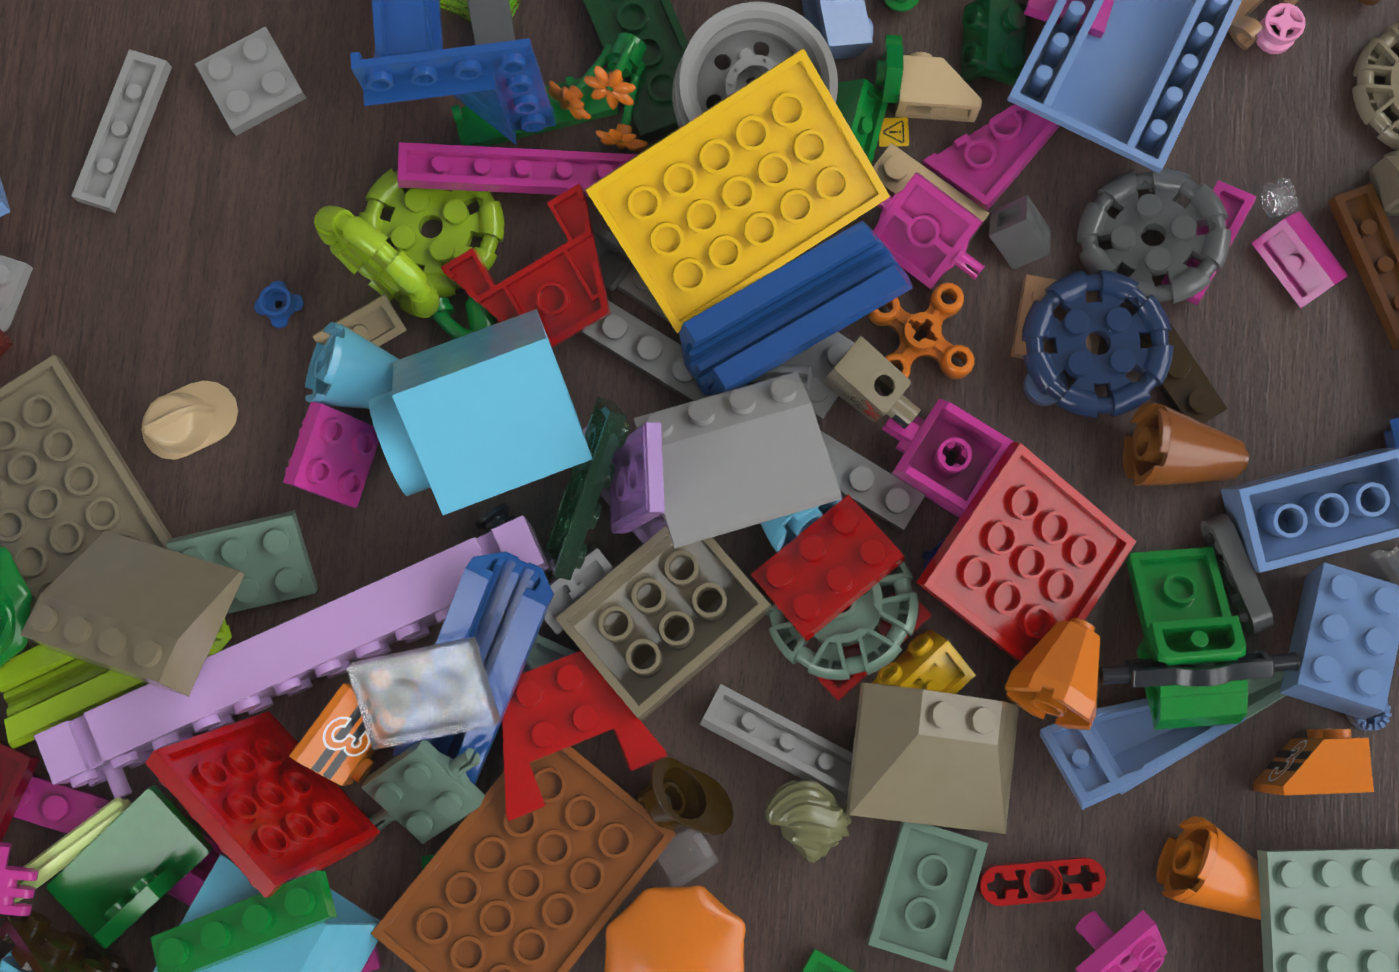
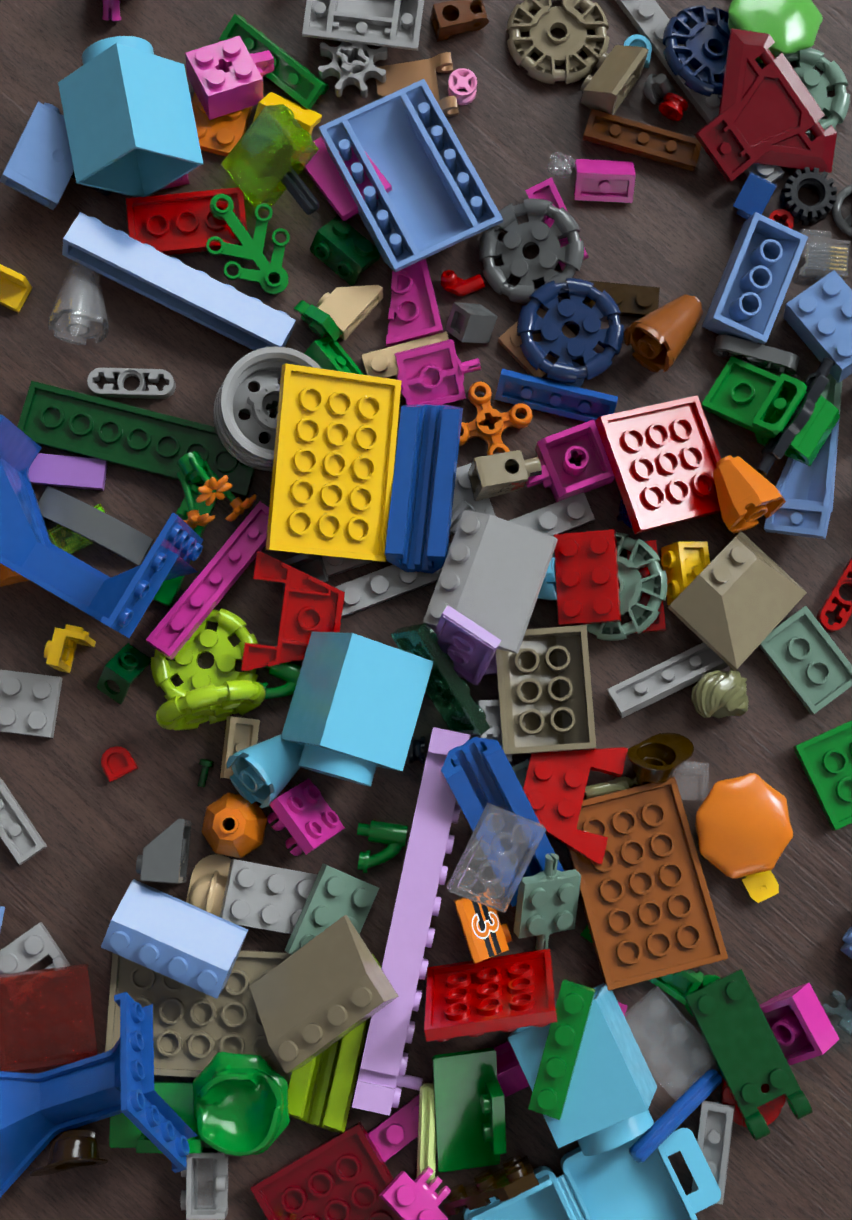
camera: 60 degrees left, 0 degrees up
blue plate [254,281,304,329] -> none
yellow sticker [879,117,909,147] -> none
none -> yellow bracket [44,624,96,673]
none -> dark green bracket [96,643,151,704]
none -> red tile [101,746,139,783]
none -> slope [101,879,248,999]
none -> dark grey slope [136,819,192,883]
none -> dark green piece [197,759,214,787]
none -> orange cone [202,793,268,858]
none -> light grey plate [220,859,318,934]
none -> green plant [357,820,408,873]
none -> red arm [441,270,485,297]
none -> blue plate [495,369,618,422]
none -> olive piece [584,776,638,800]

